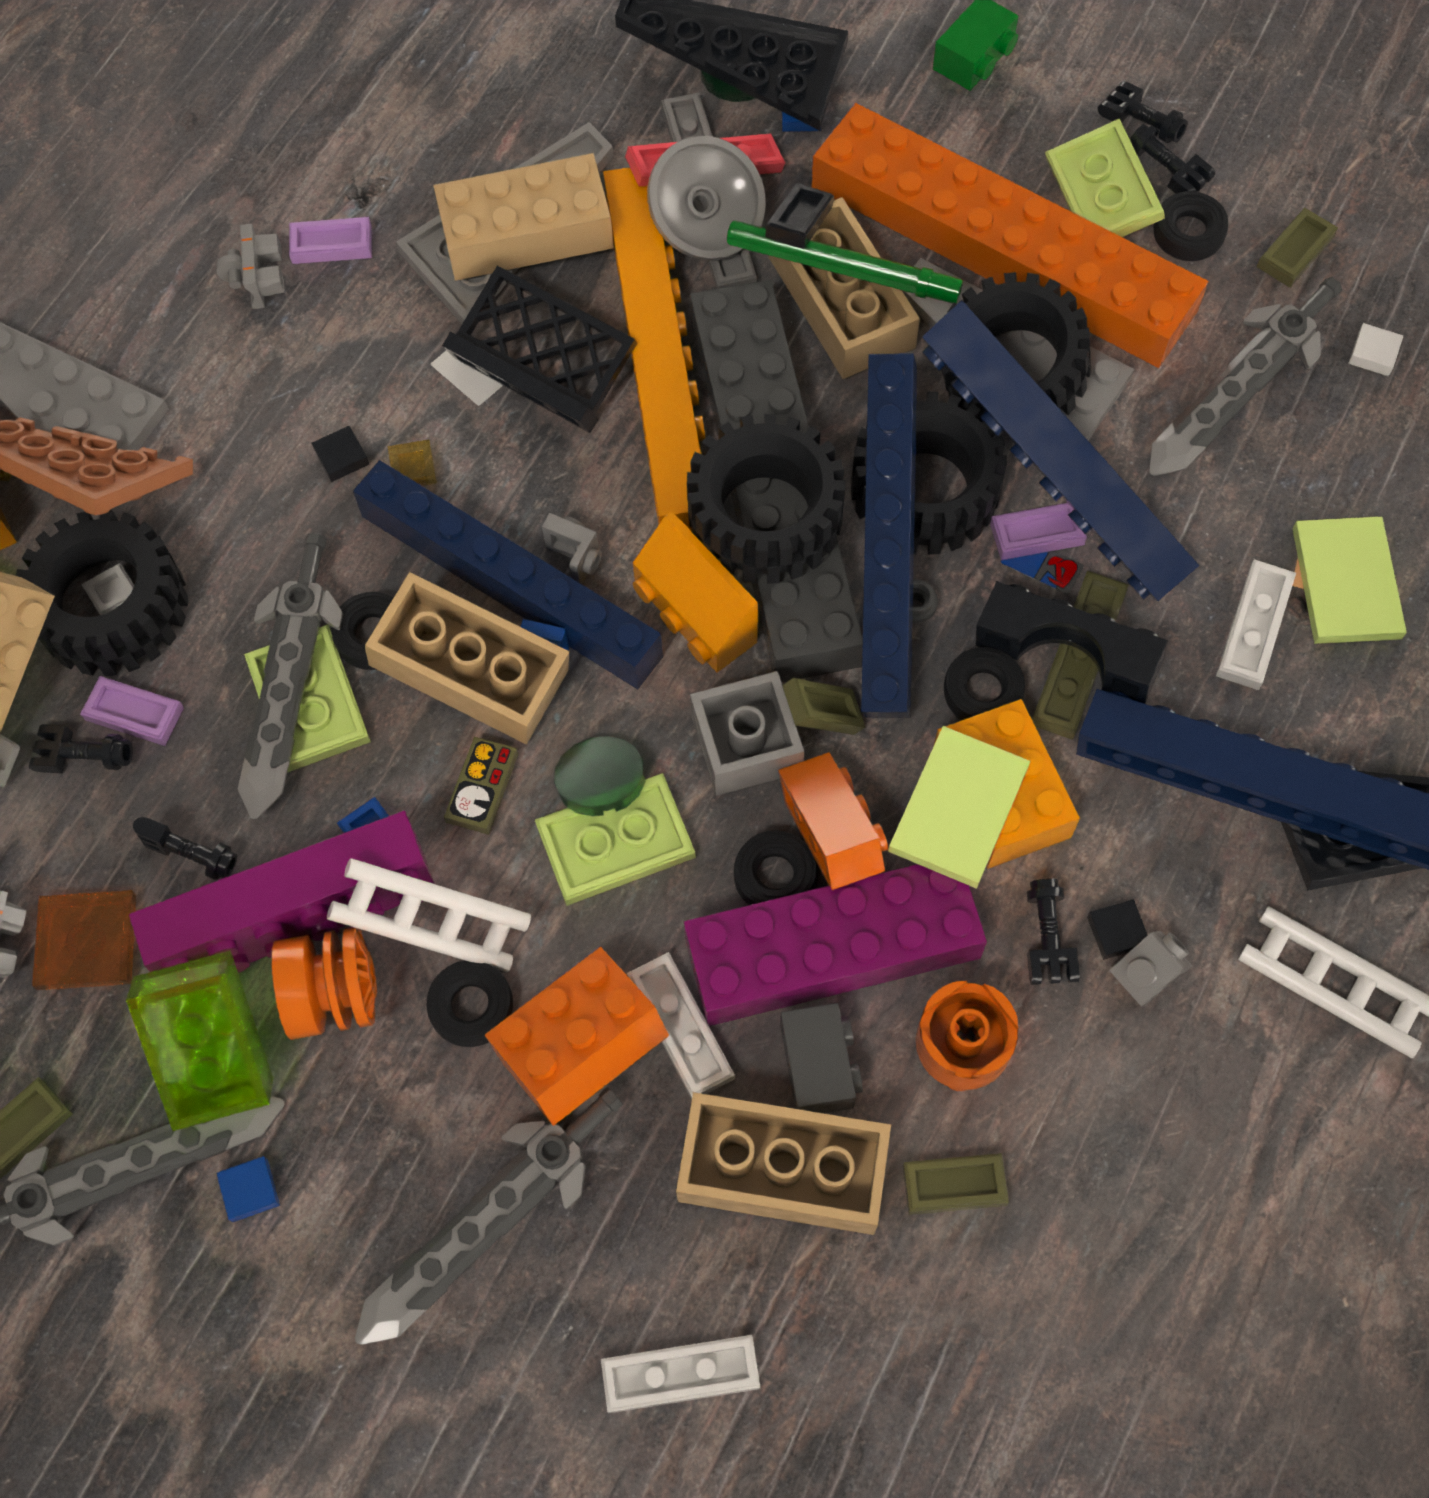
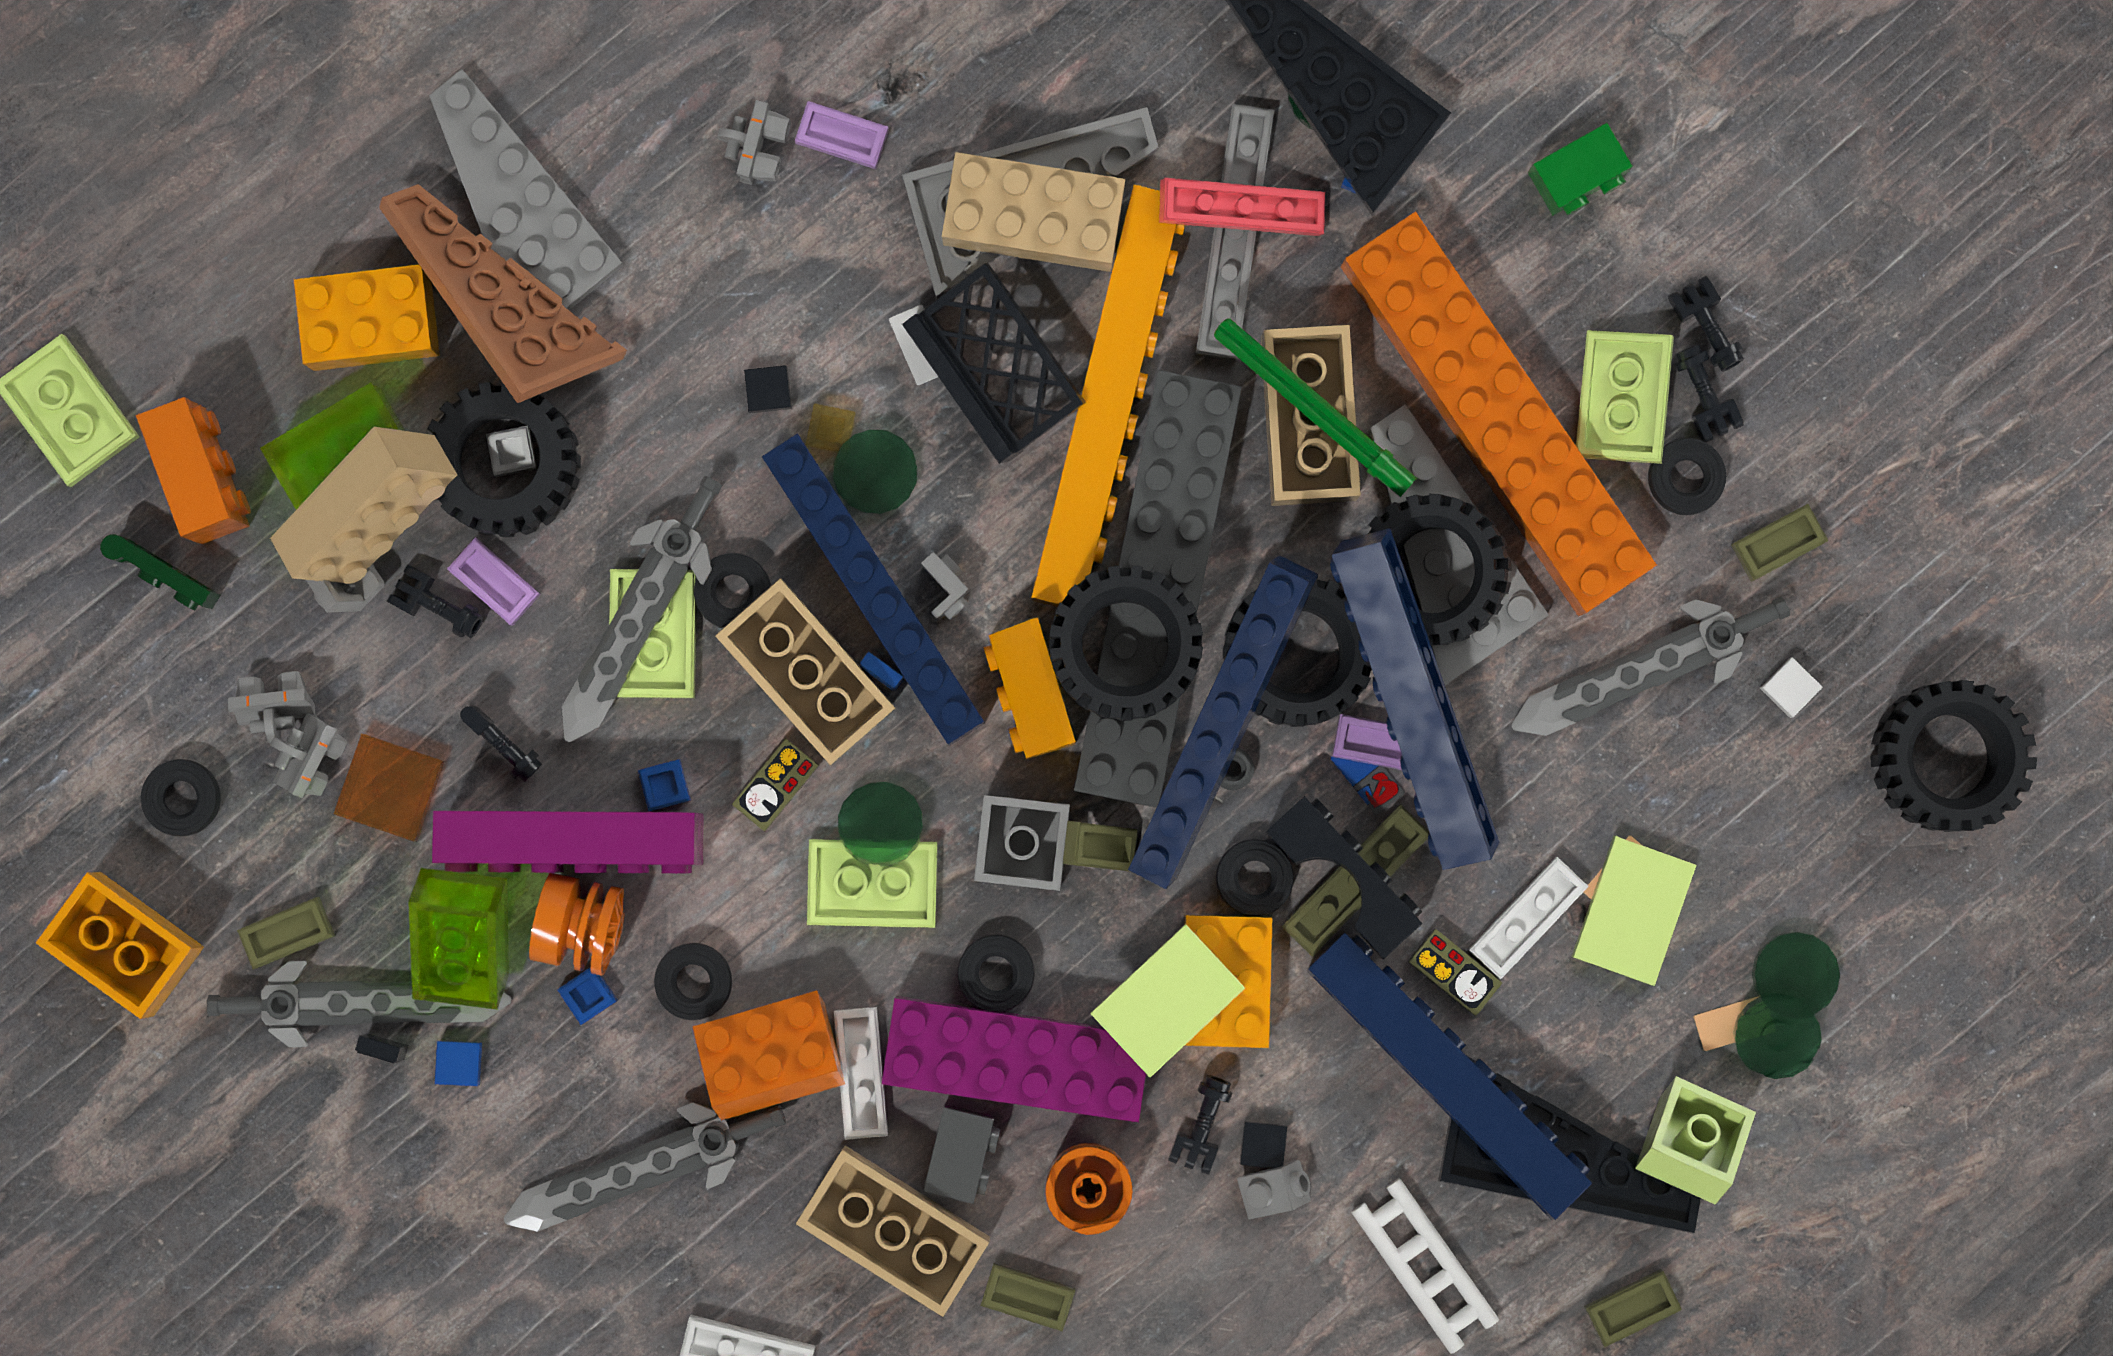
camera: 20 degrees right, 20 degrees up
white bar [327,858,531,973] -> none
light grey dish [647,136,766,260] -> none
black tile [765,183,834,249] -> none
orange brick [778,752,888,890] -> none
none -> black tile [355,1033,409,1063]
none -> blue tile [557,968,618,1025]
none -> clear green tile [832,429,917,514]
none -> tile [1408,929,1502,1016]

